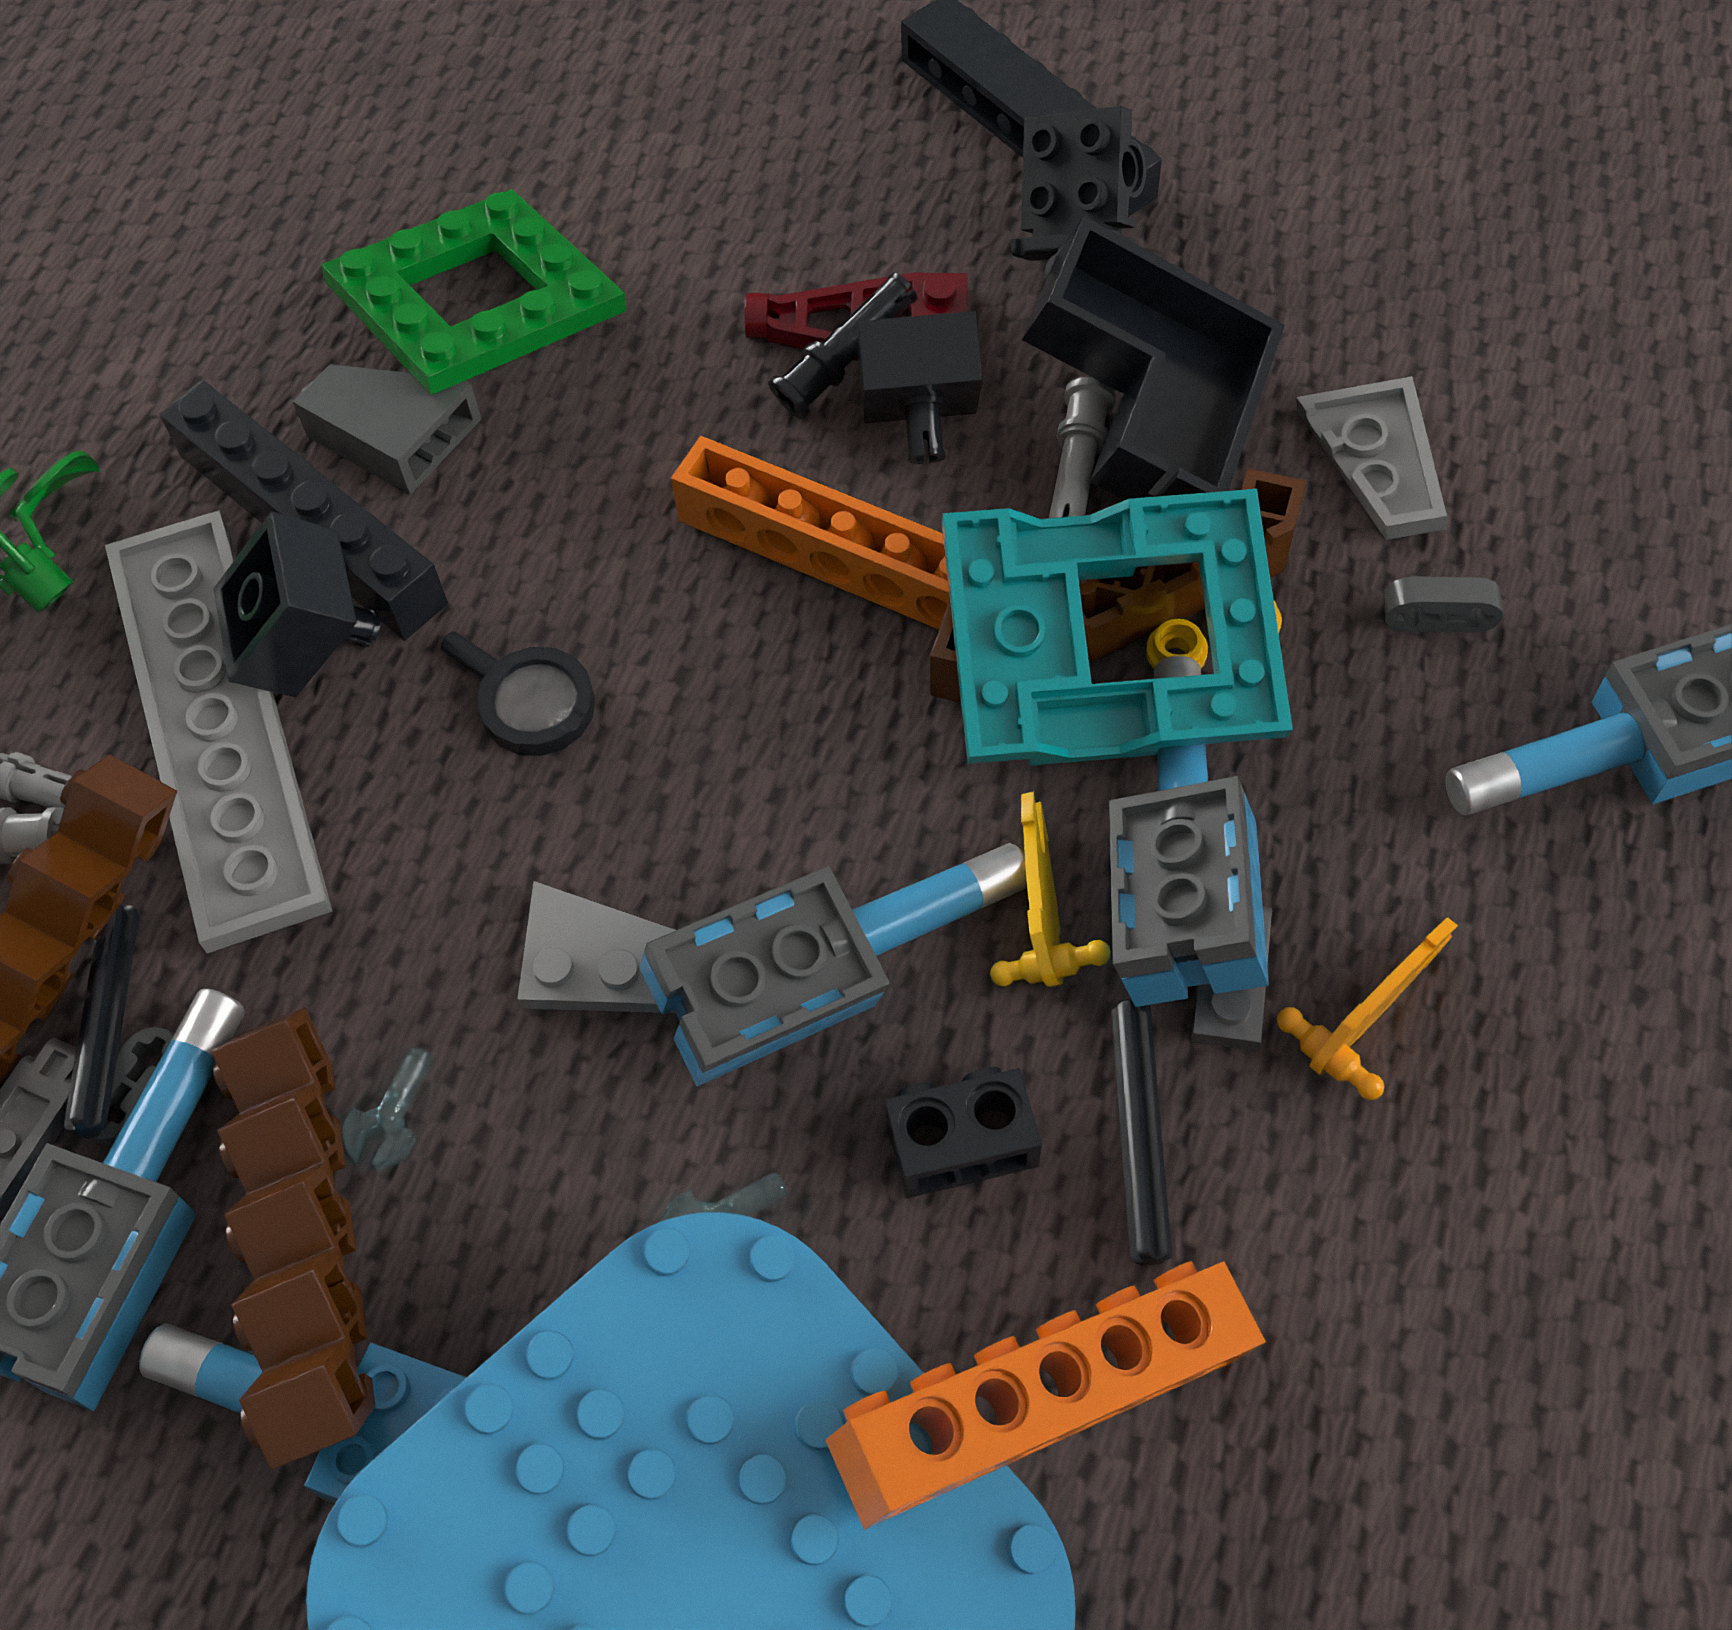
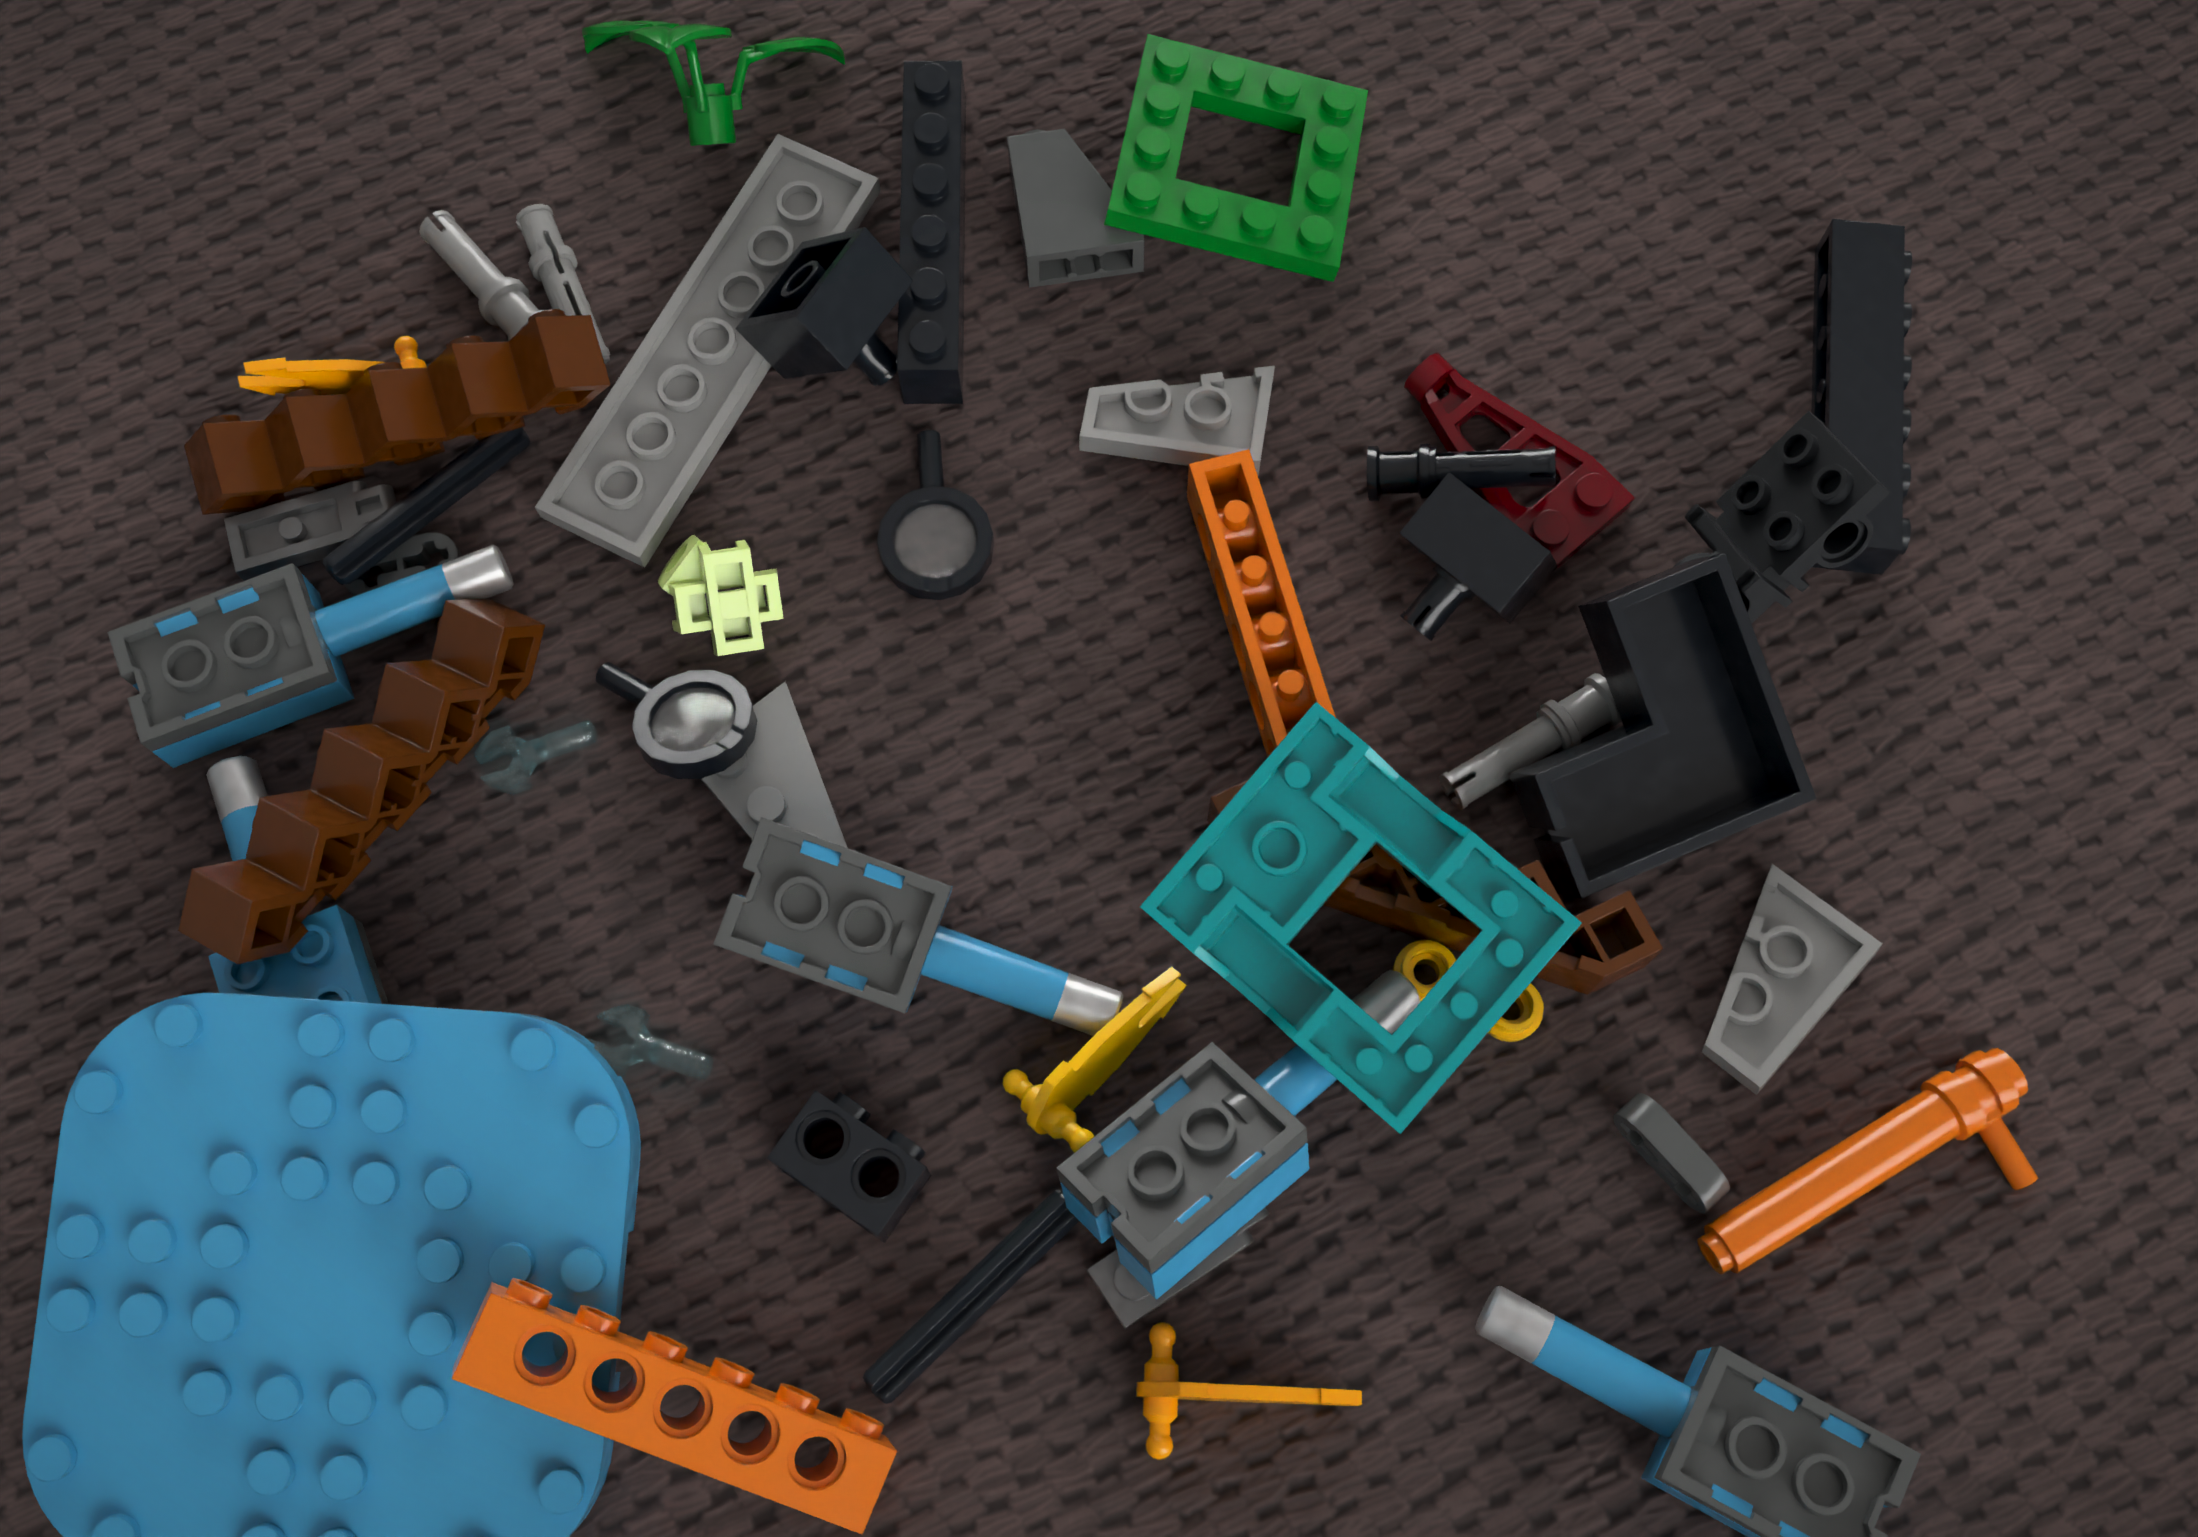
camera: 45 degrees right, 10 degrees up
none -> piece [596,662,757,779]
none -> yellowish green piece [658,535,784,656]
none -> light grey wing [1079,366,1275,475]
none -> orange cylinder [1697,1048,2038,1274]

